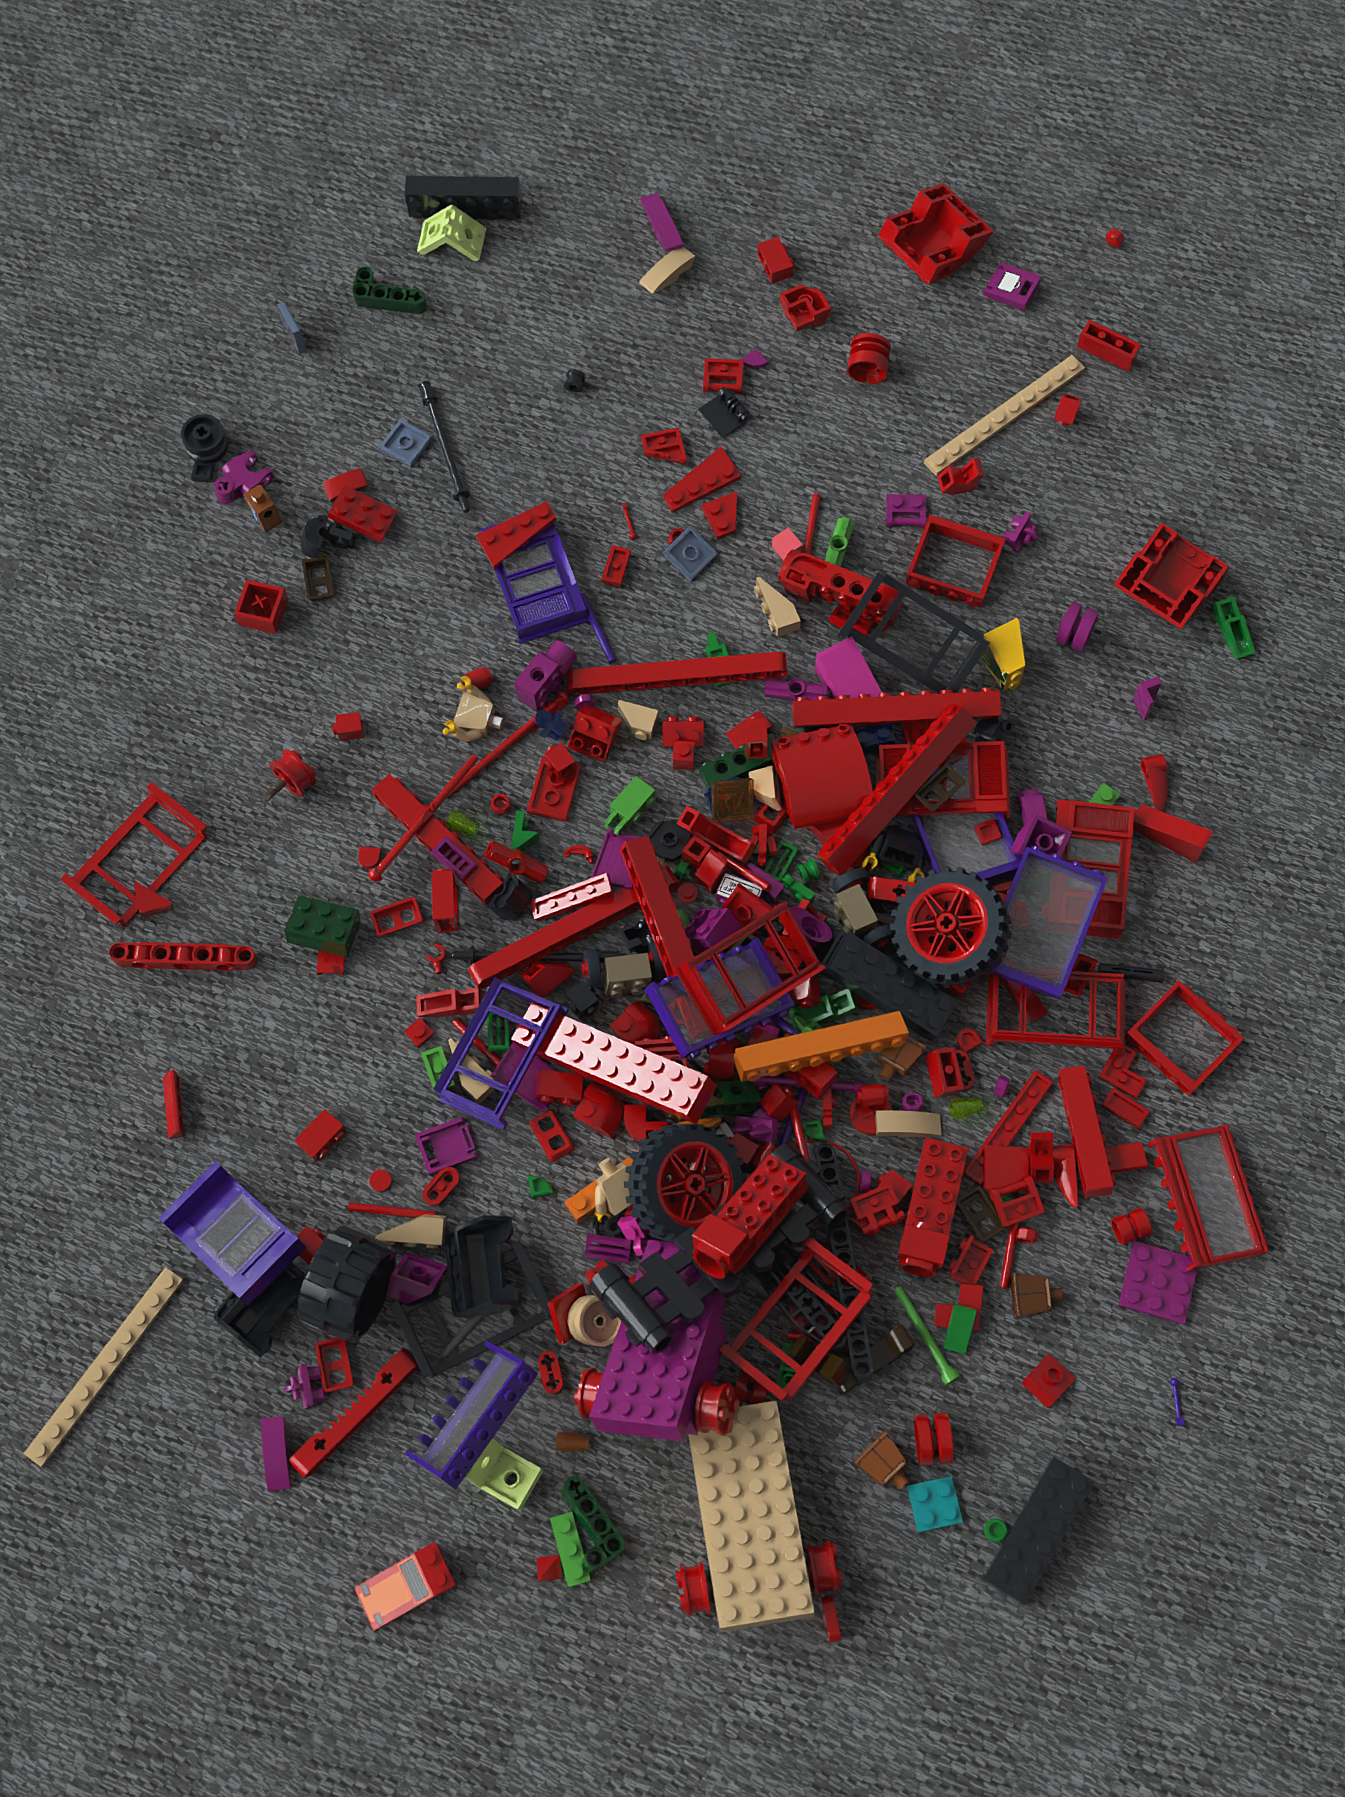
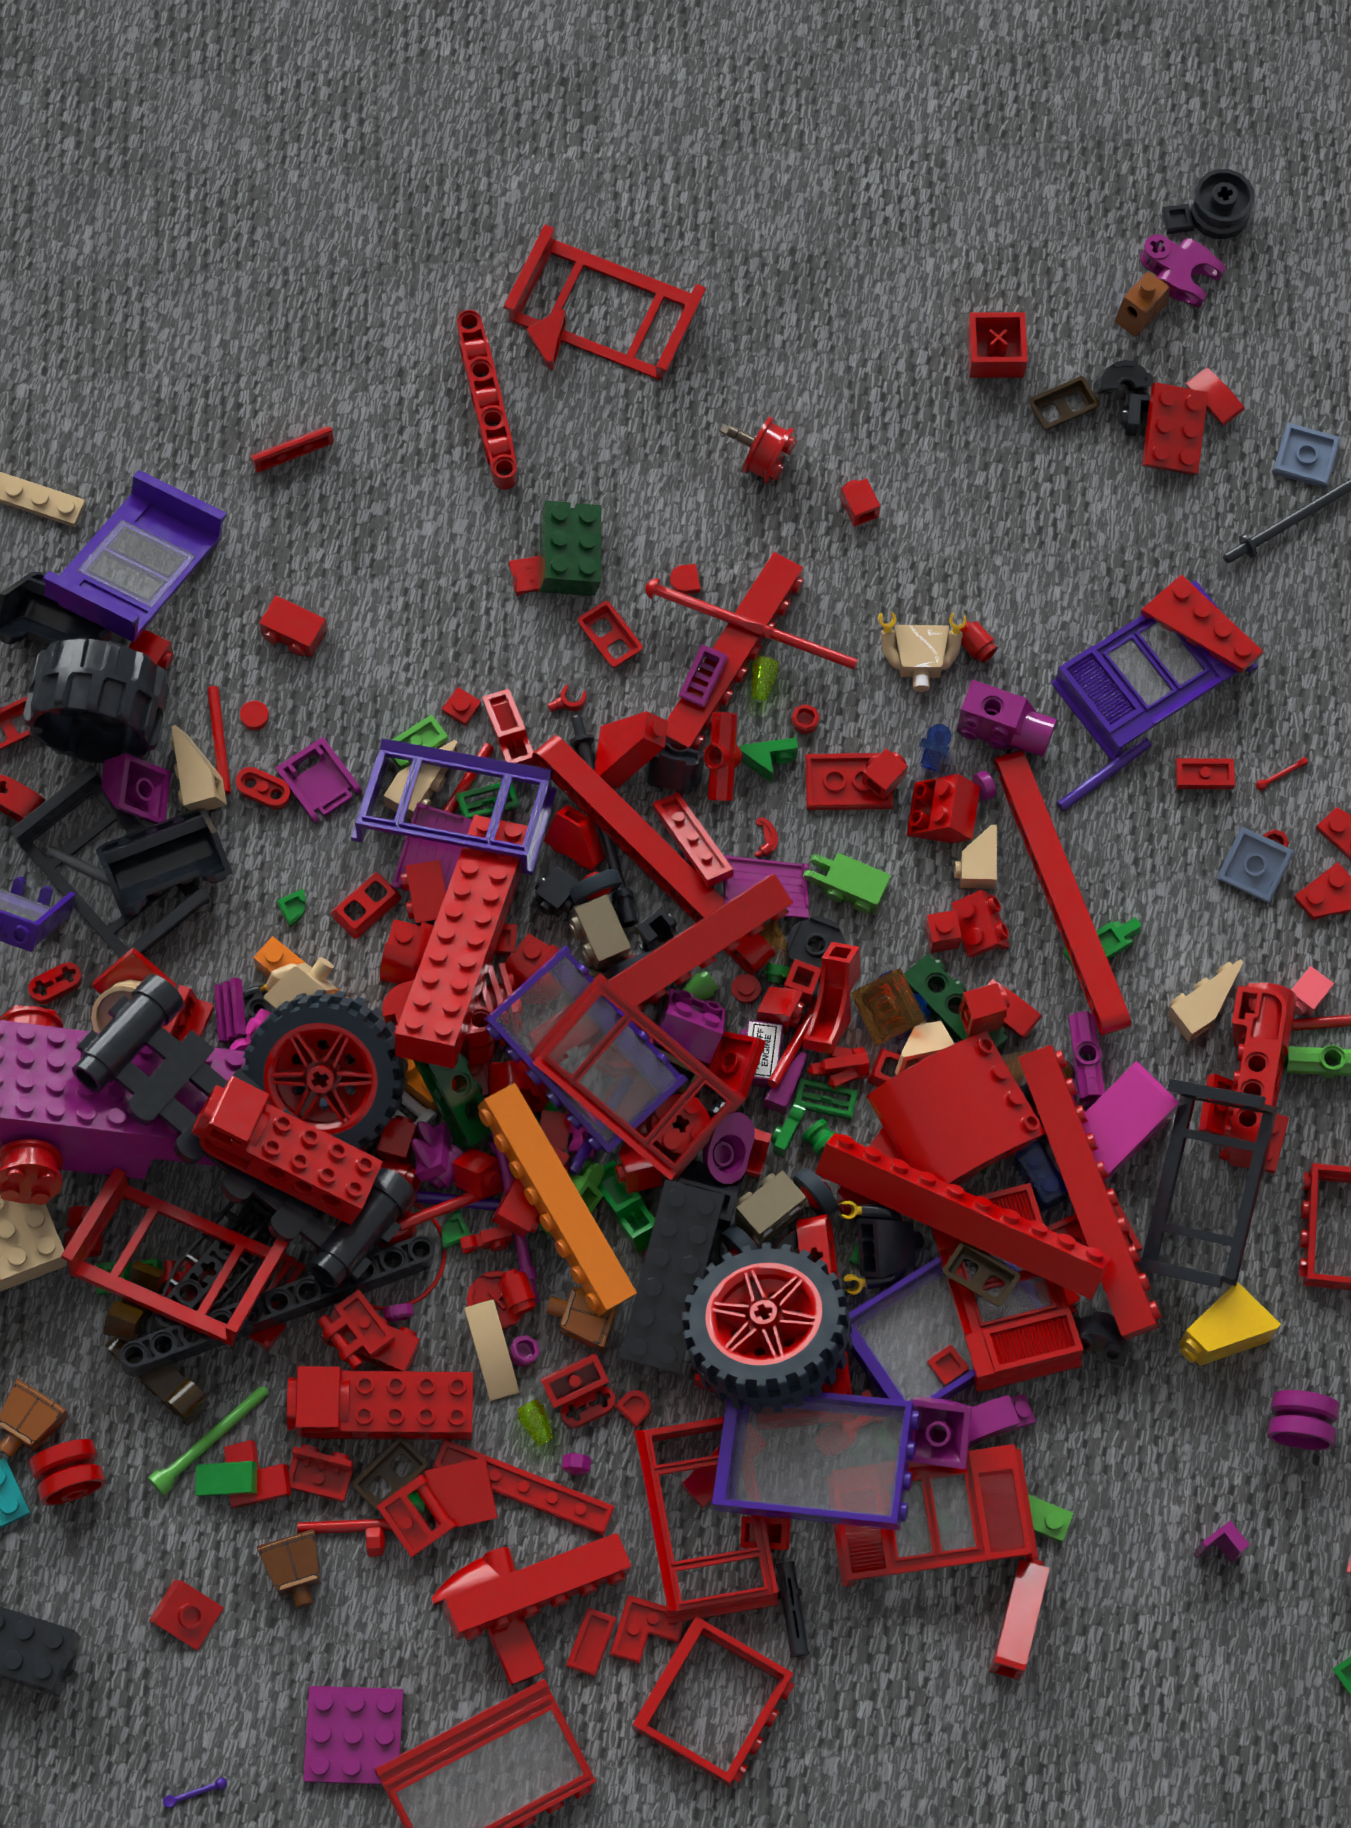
camera: 70 degrees right, 0 degrees up
red window [432,868,458,933] -> none
red bar [447,690,569,799] -> none
red brick [1028,1132,1054,1183] -> none
red wheel [1111,1208,1152,1246] -> none
red piece [1140,754,1168,812] -> none
none -> red slope [594,711,668,788]

